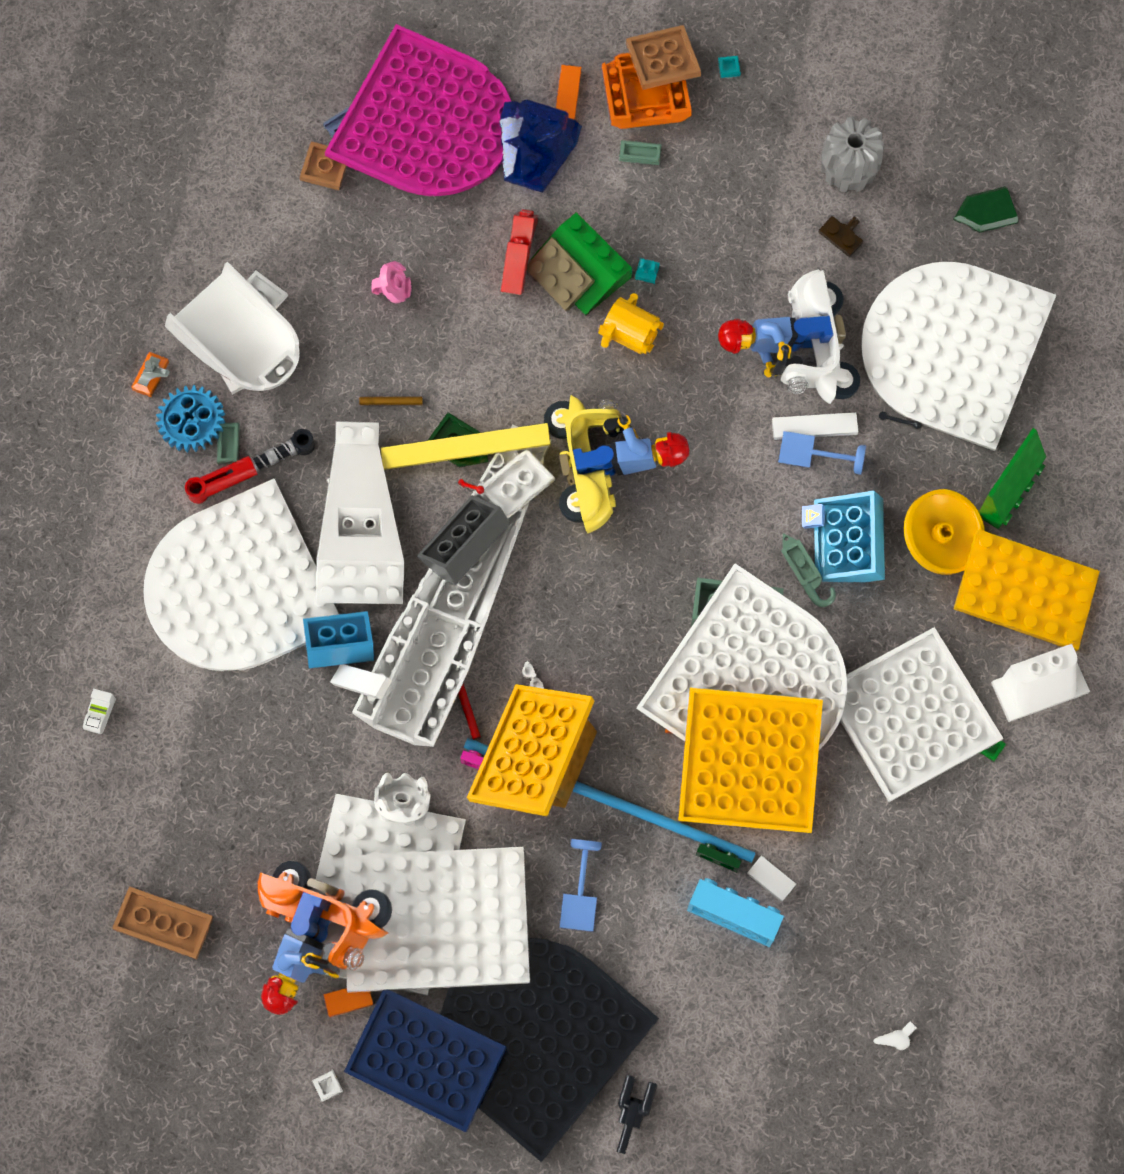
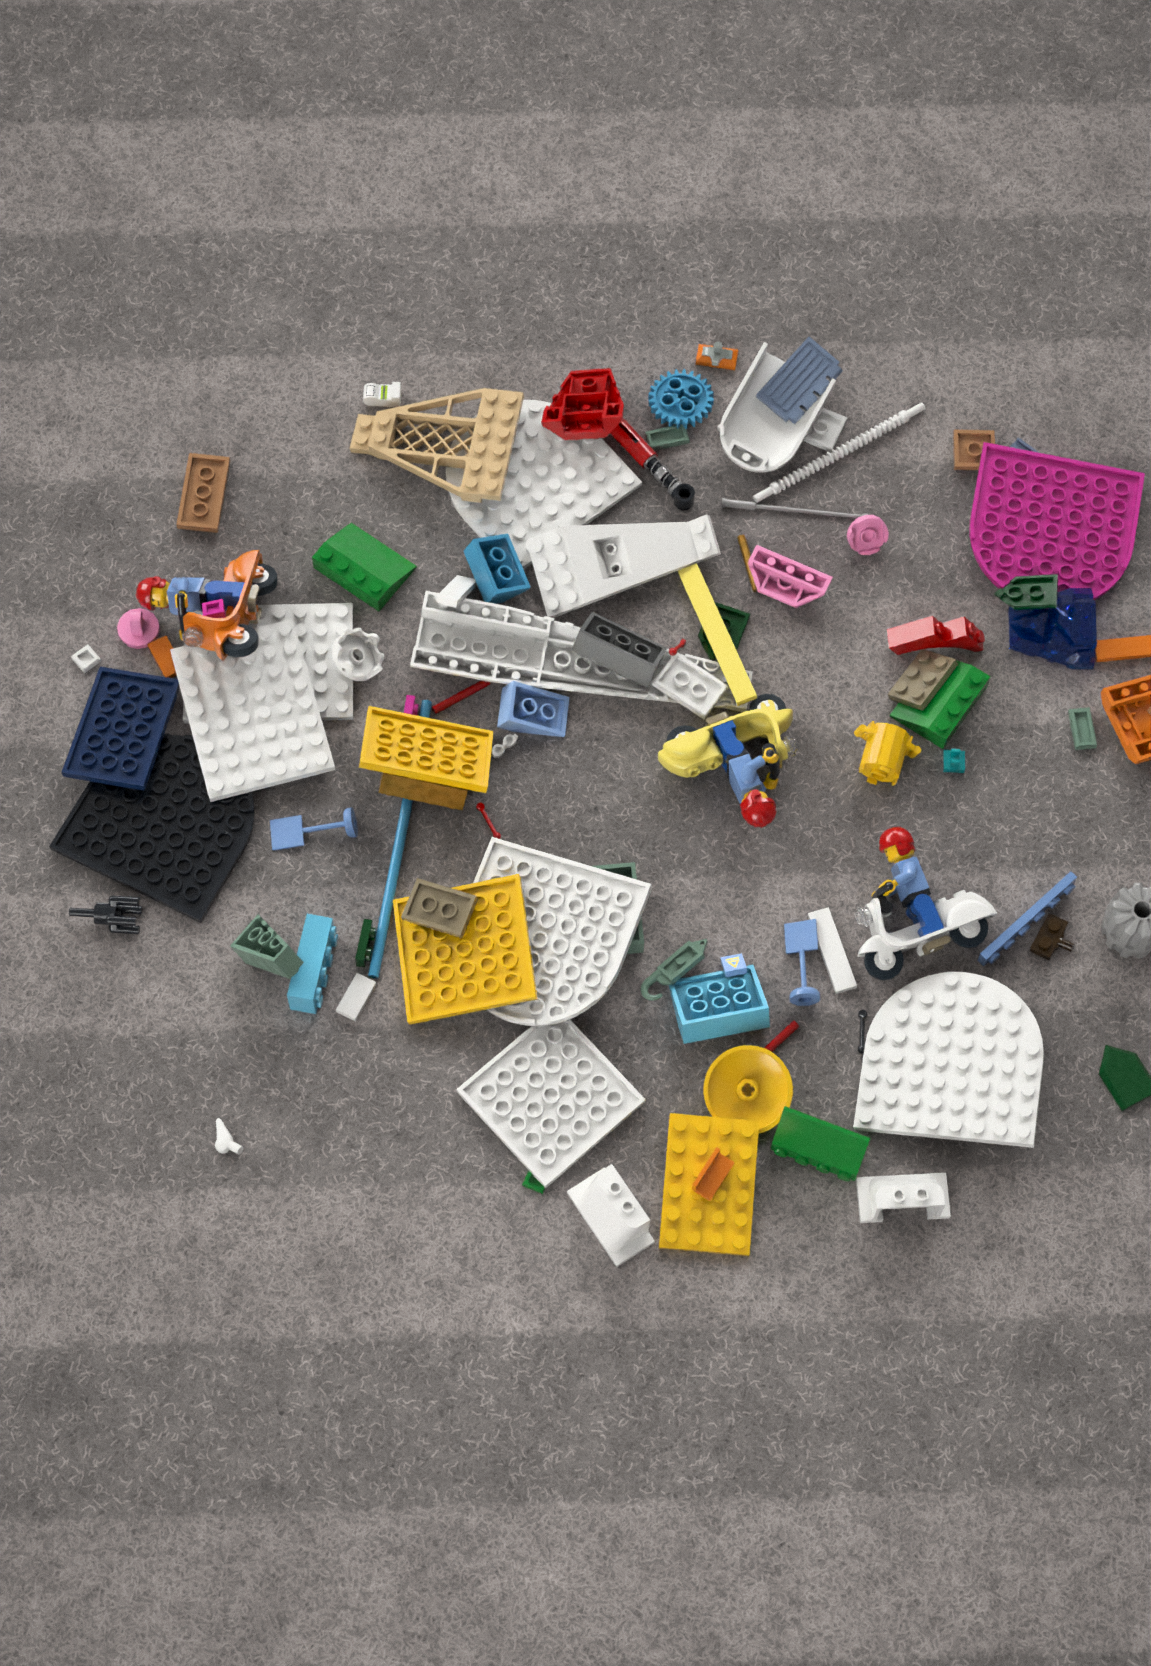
camera: 75 degrees right, 5 degrees down
none -> bright pink tile [117,608,160,649]
none -> dark pink plate [202,599,226,618]
none -> sand green wedge [230,914,304,979]
none -> green slope [312,523,417,612]
none -> tan wing [350,388,524,503]
none -> dark tan plate [401,878,478,938]
none -> red hinge [476,802,501,839]
none -> light blue slope [497,681,569,737]
none -> red wedge [541,368,625,440]
none -> orange panel [691,1147,735,1201]
none -> light grey piece [721,498,869,518]
none -> bright pink wedge [748,545,833,608]
none -> white hose [753,402,925,503]
none -> sand blue hinge [756,337,843,424]
none -> red bar [764,1020,799,1052]
none -> white windscreen [856,1173,951,1223]
none -> medium blue plate [977,872,1077,967]
none -> dark green tile [994,574,1058,610]

